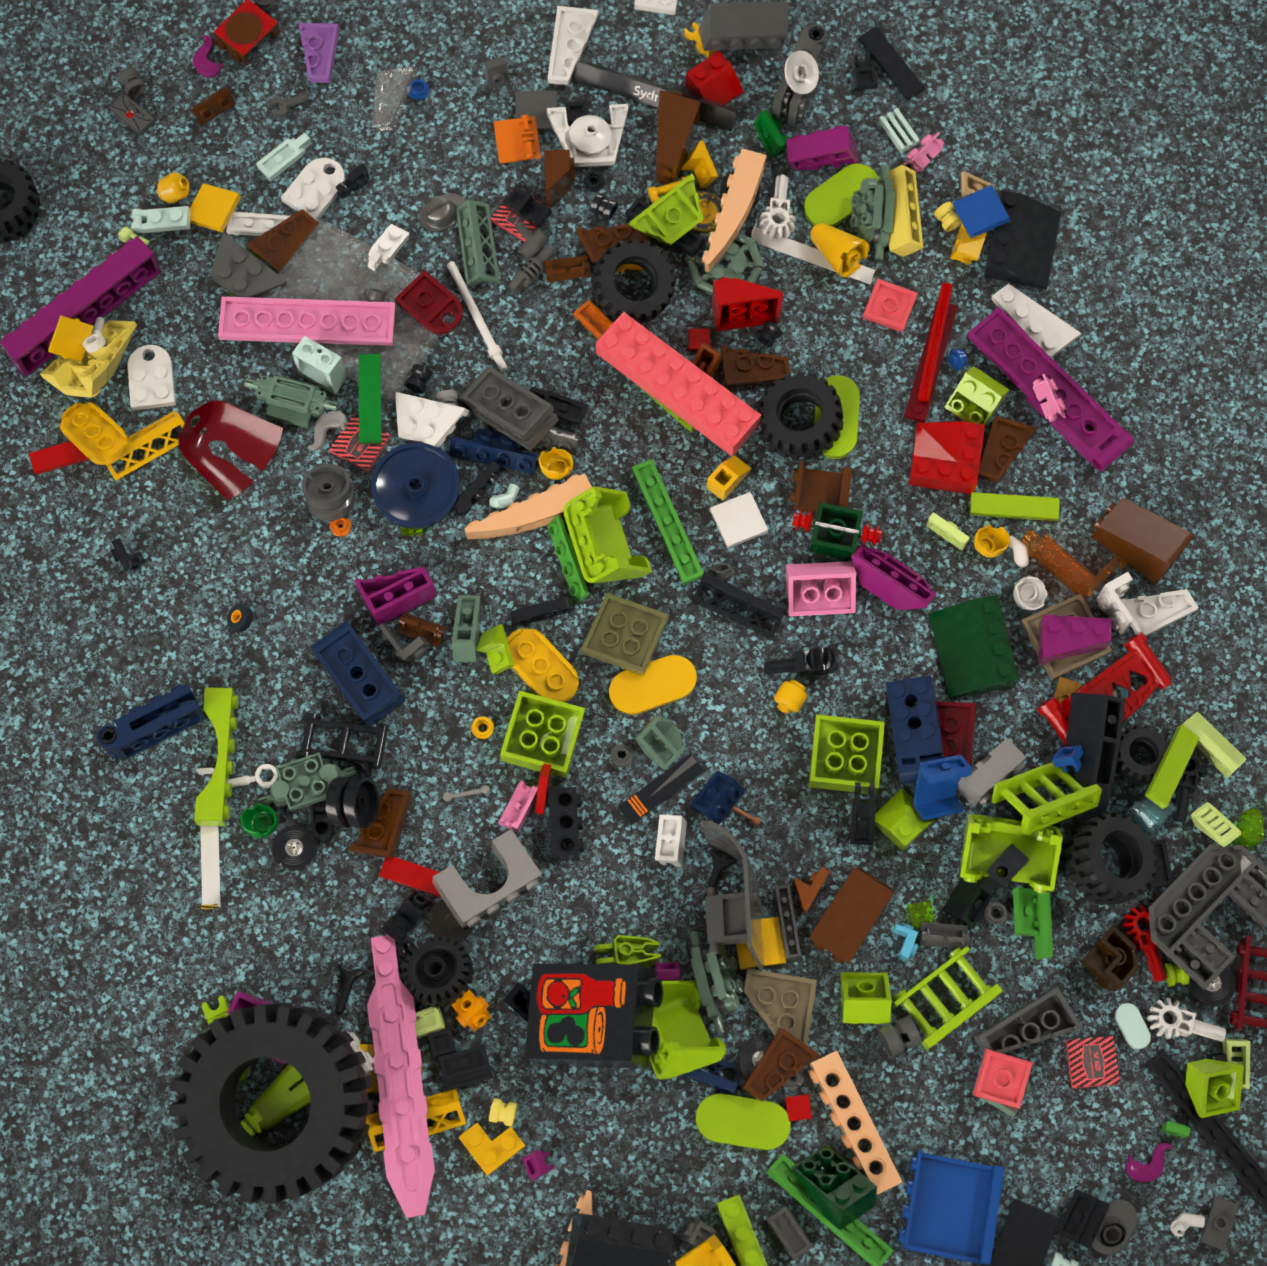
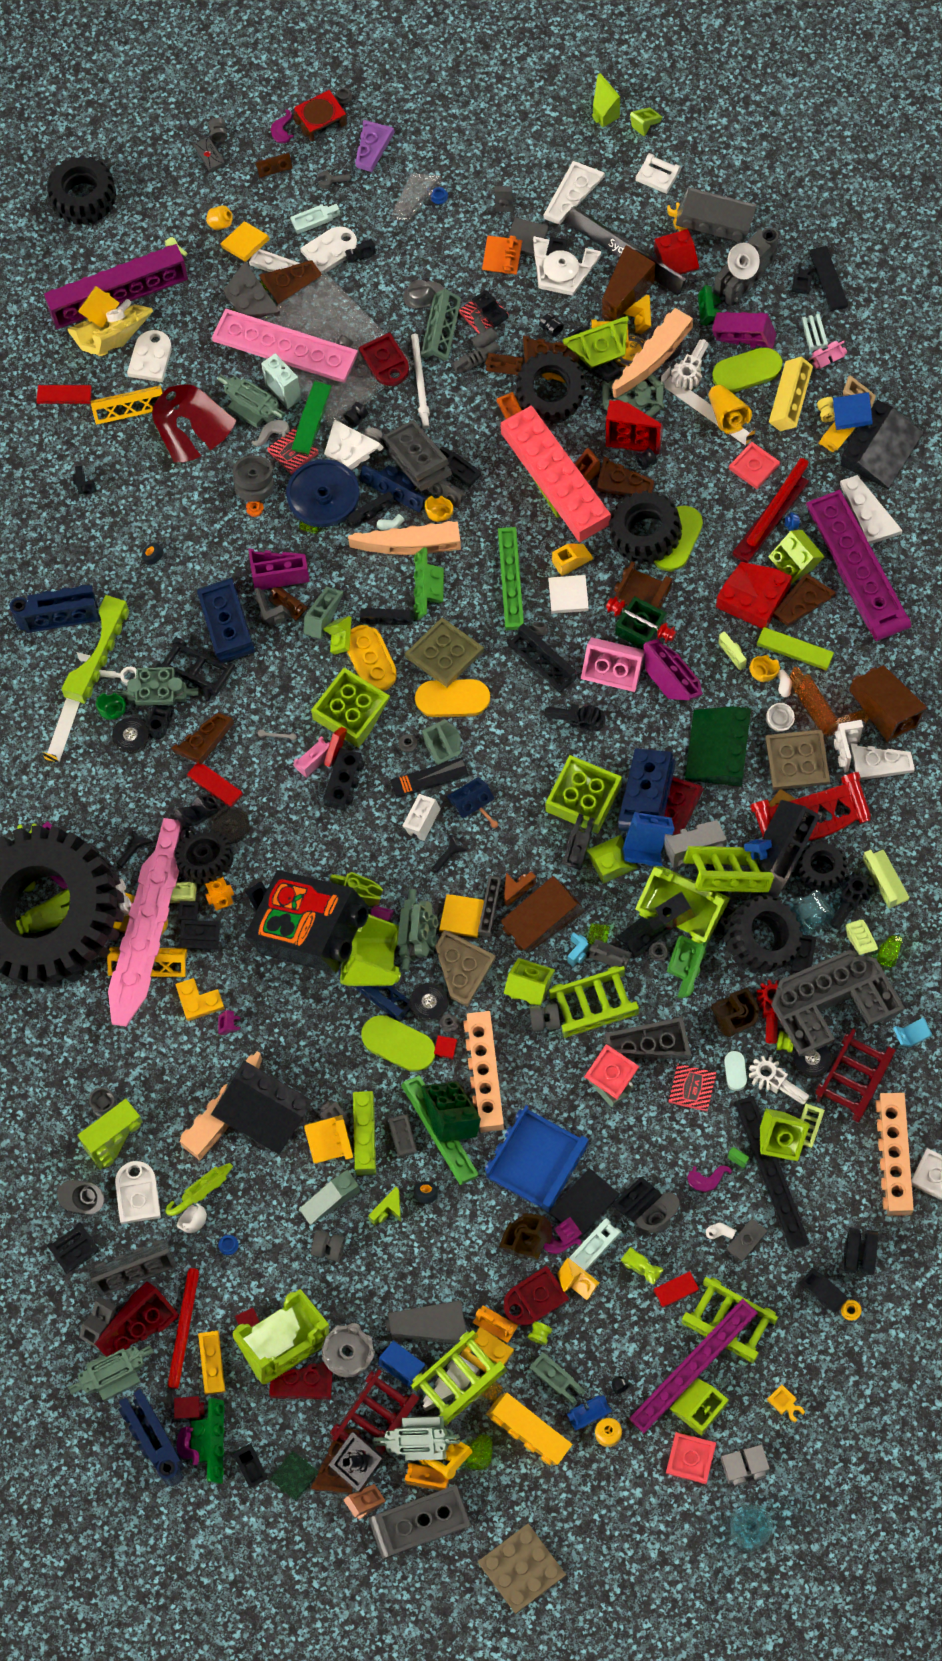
camera: 25 degrees right, 5 degrees down
yellow tile [60,402,129,465] -> none
light aqua plate [130,206,191,234] -> none
black wheel [325,777,379,828] -> none
white hinge [367,224,409,271] -> none
light grey arch [432,829,542,929] -> none
yellow plate [471,716,494,739] -> none
light yellow wheel [489,1098,518,1127] -> none
reddish brown slope [544,149,575,208] -> none
lime windscreen [564,486,652,584] -> none
black plate [583,171,605,192] -> none
red tile [688,329,710,352] -> none
dark grey door [701,820,764,970] -> none
reddish brown wing [741,1028,820,1101] -> none
yellow head [774,679,808,714] -> none
sand green piece [850,166,895,260] -> none
bright pink hinge [1032,374,1066,422] -> none
magenta wedge [1039,615,1112,666] -> none
lime tile [1145,724,1200,809] -> none

